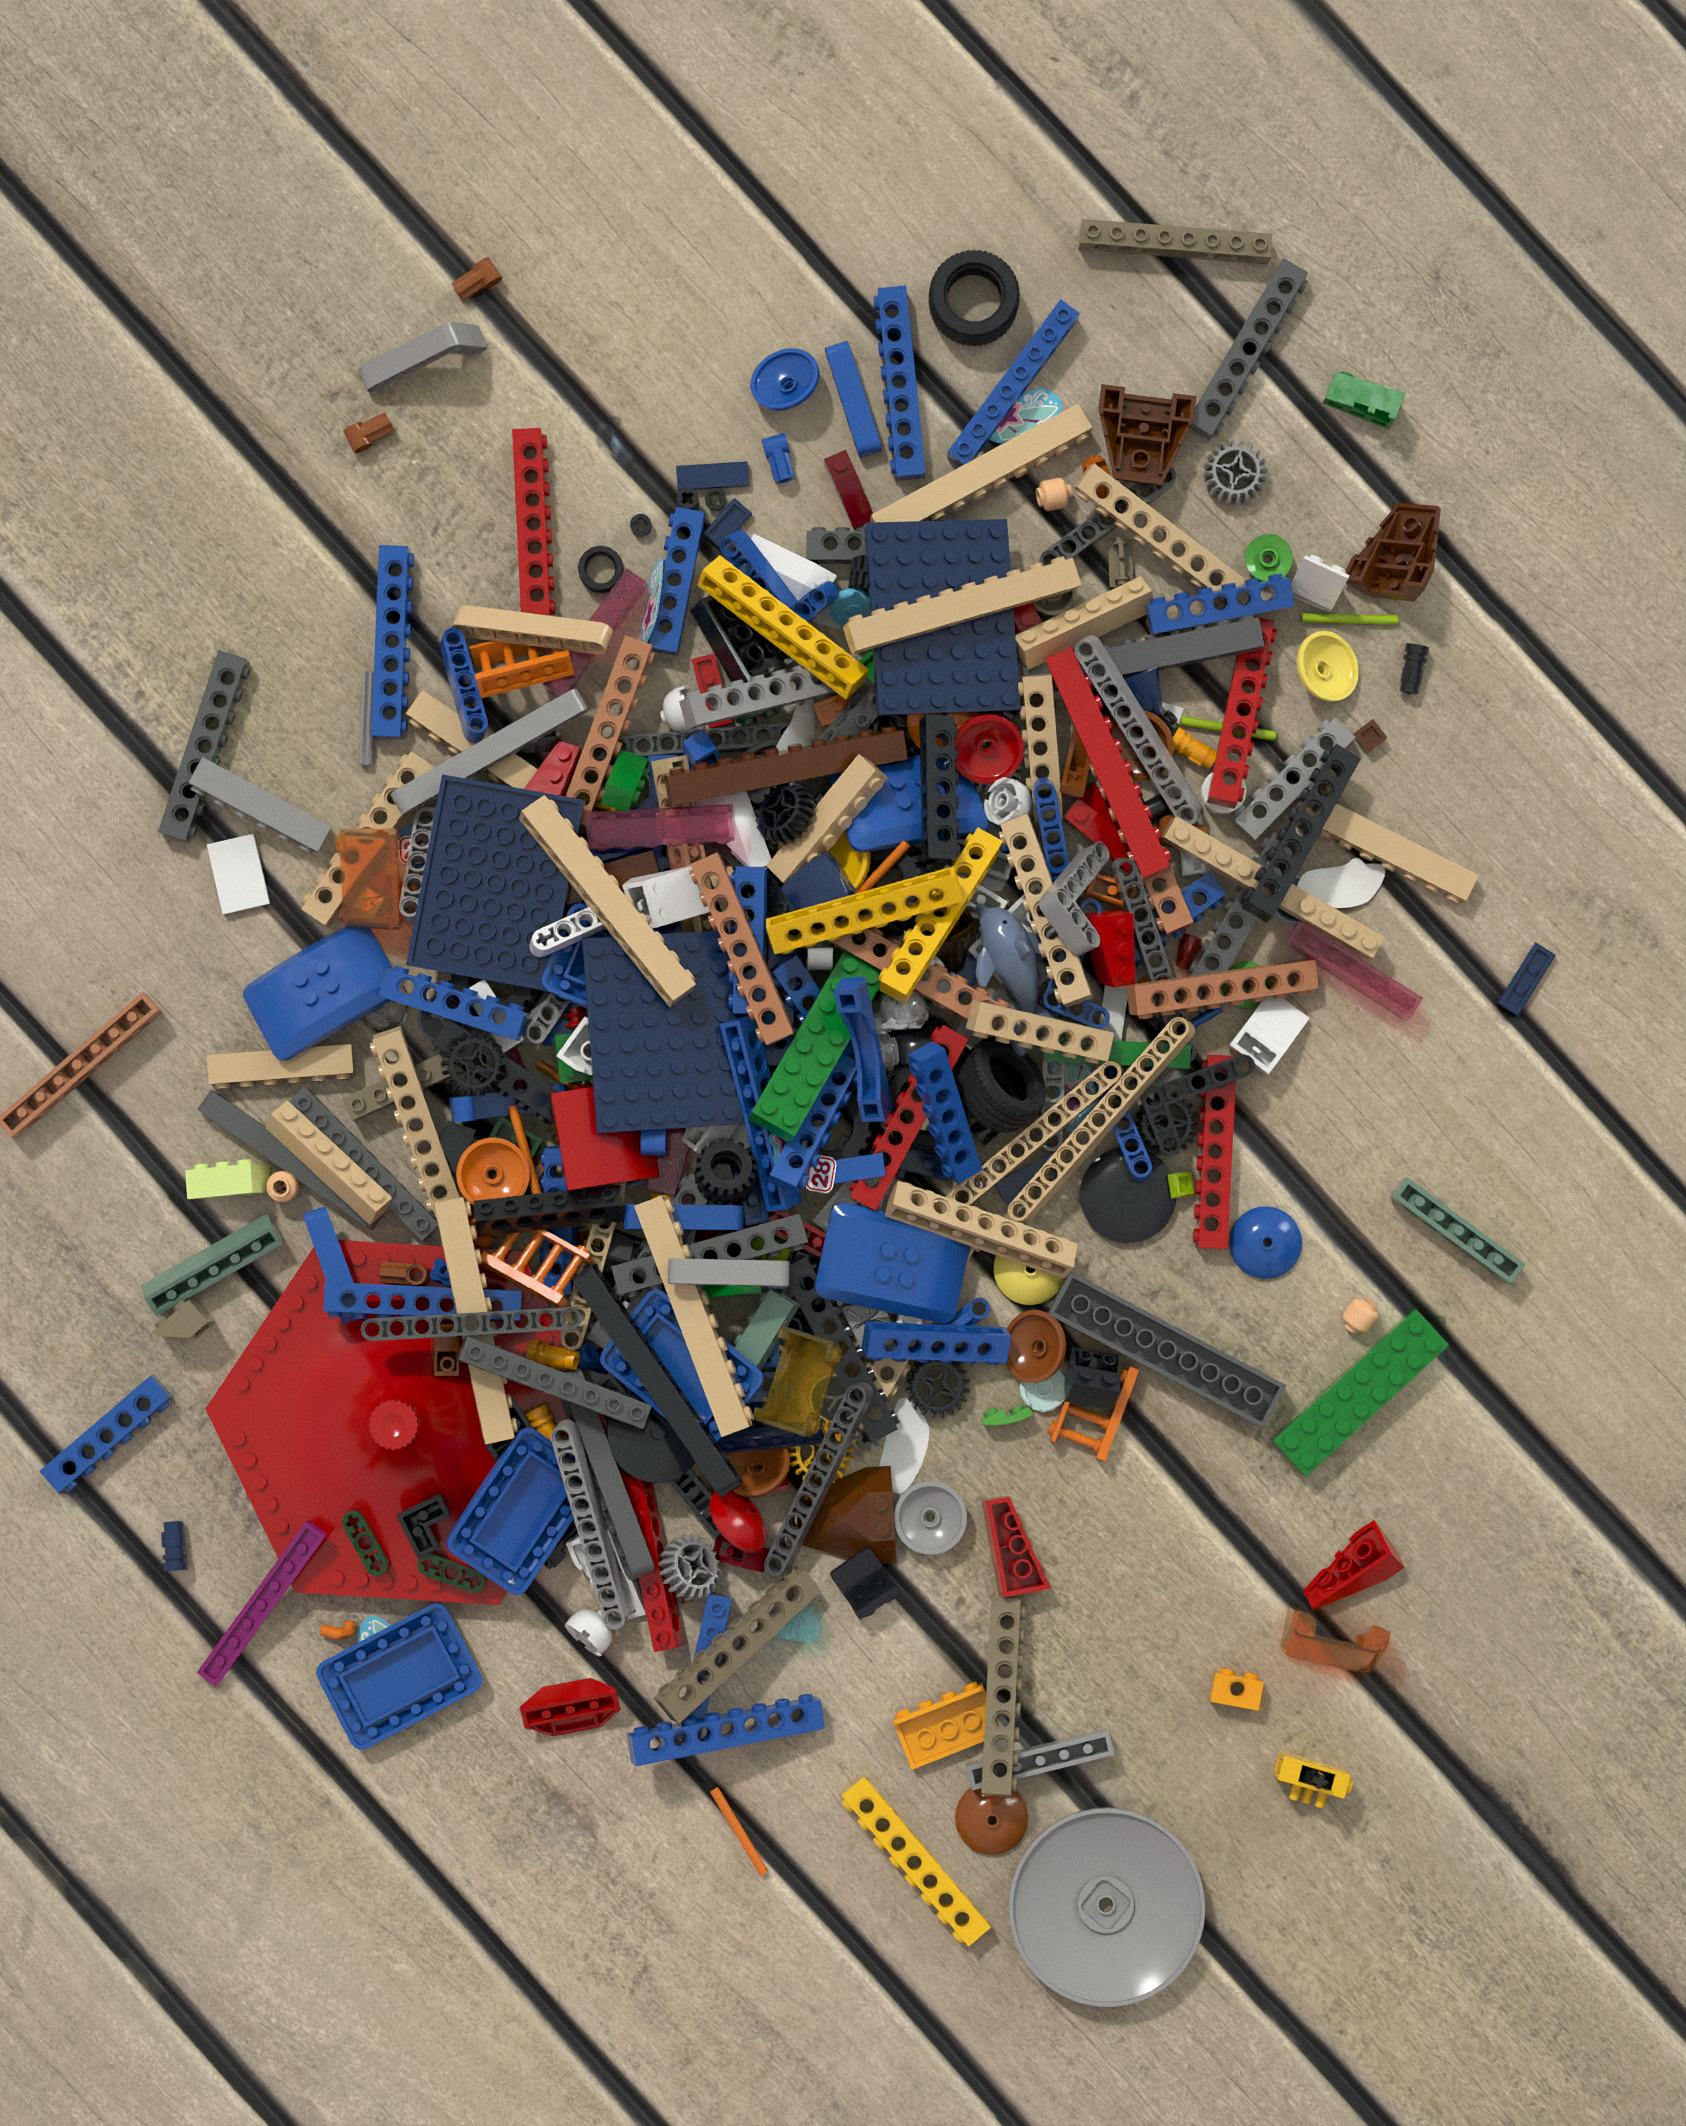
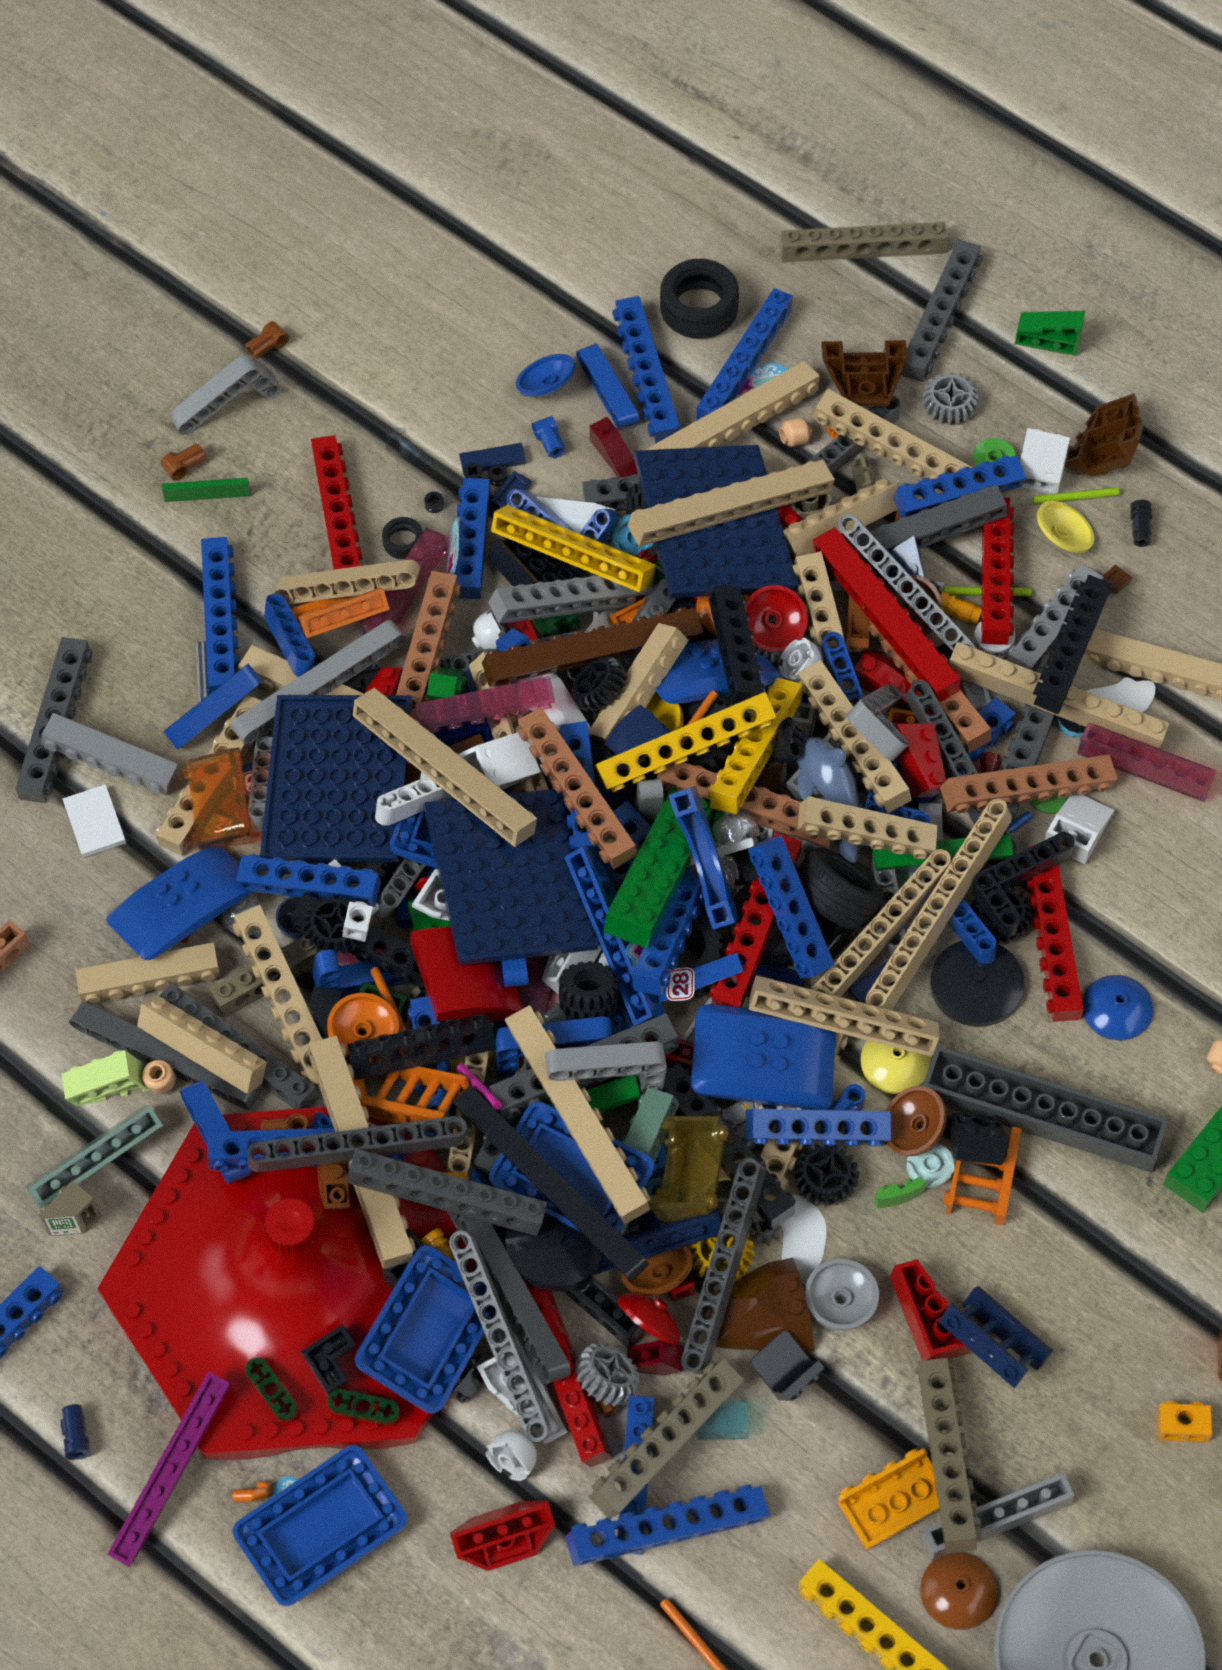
camera: 10 degrees left, 25 degrees down
lime tile [1168,1171,1195,1198] -> none
none -> green tile [162,478,250,502]
none -> blue beam [163,663,262,749]
none -> white brick [342,901,373,942]
none -> dark pink bar [457,1063,502,1110]
none -> black piece [773,717,809,763]
none -> dark blue fence [939,1286,1053,1389]

